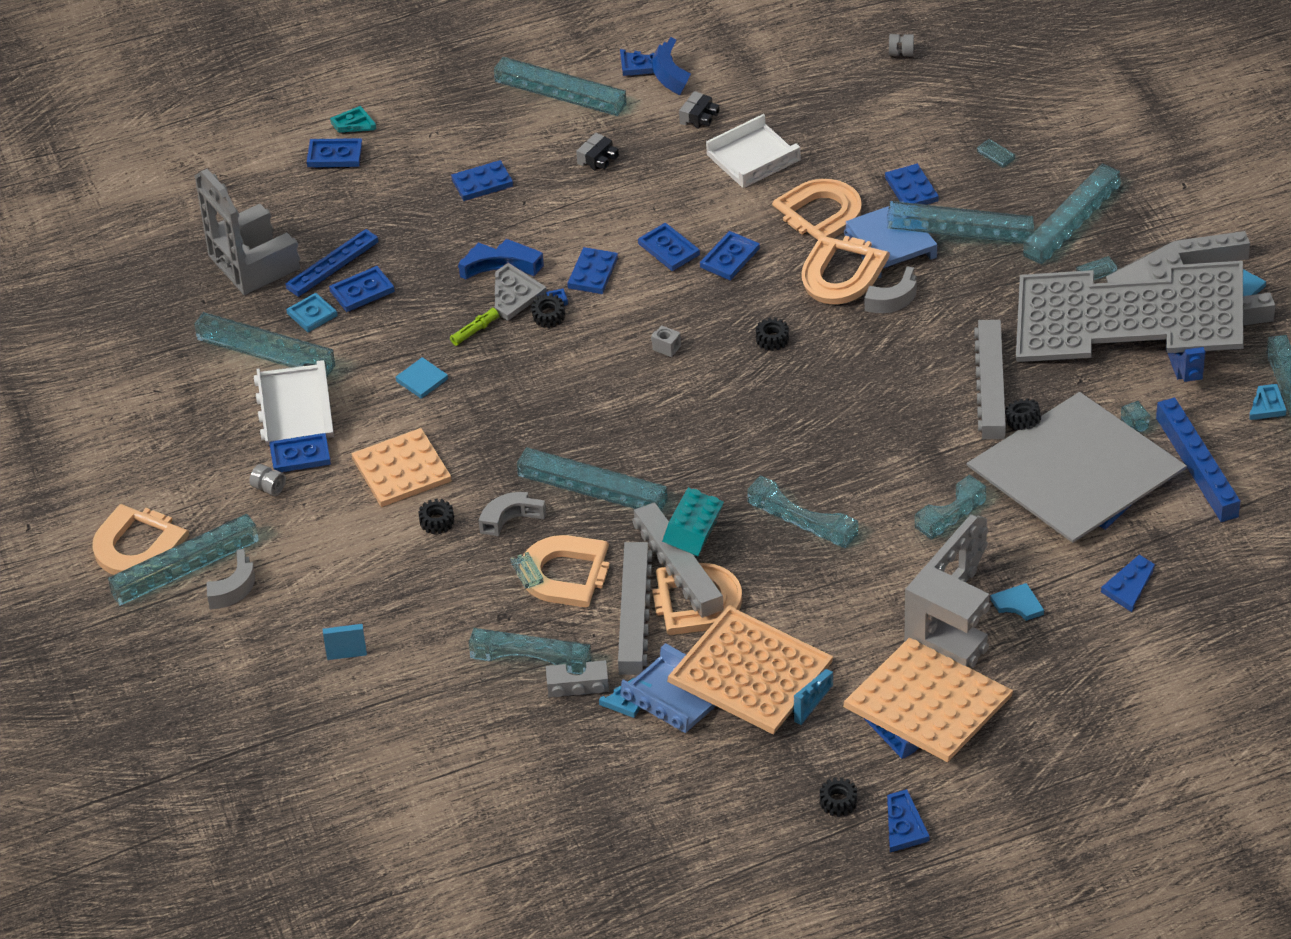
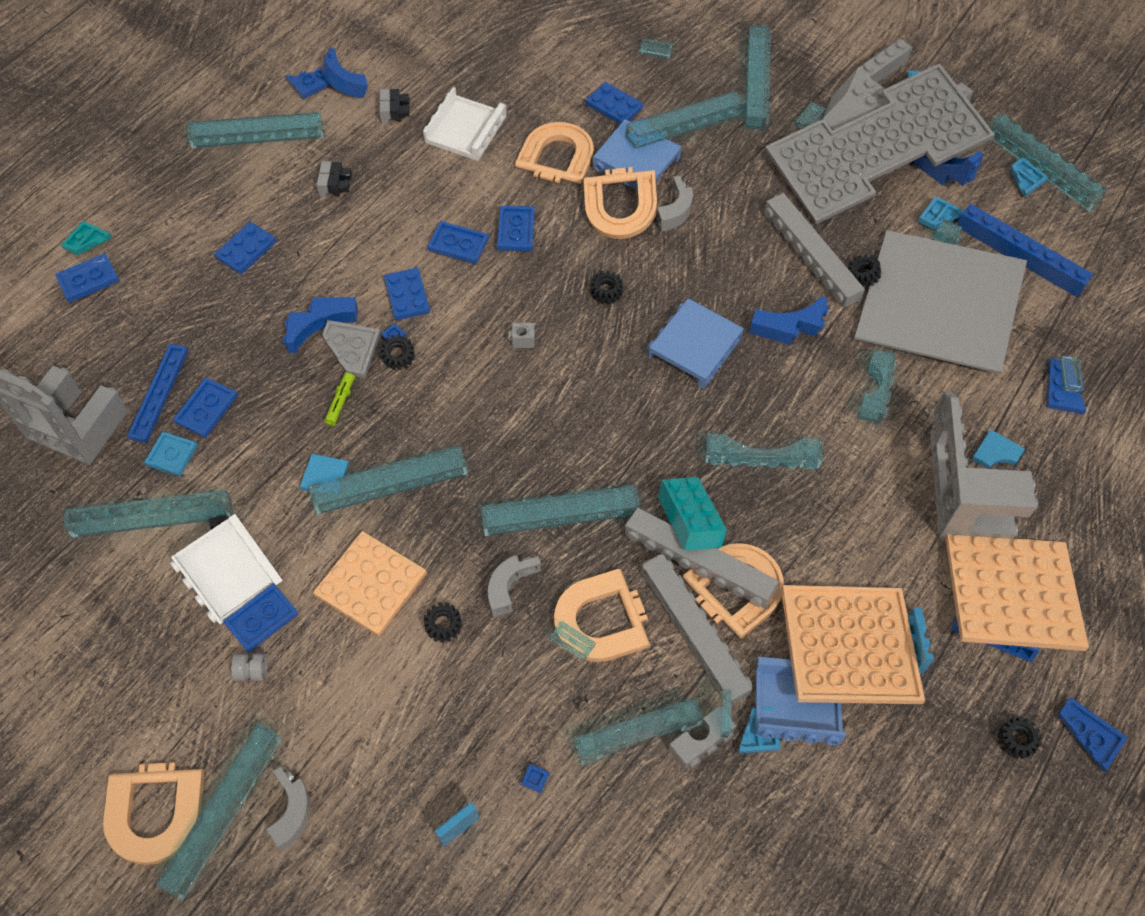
camera: 35 degrees left, 15 degrees up
none -> clear light blue brick [309,446,468,515]
none -> blue tile [521,764,550,794]
none -> medium blue panel [648,298,744,389]
none -> clear light blue tile [720,689,731,738]
none -> blue arch [749,297,829,345]
none -> dark azure wing [918,196,964,229]
none -> clear light blue tile [1060,356,1084,394]

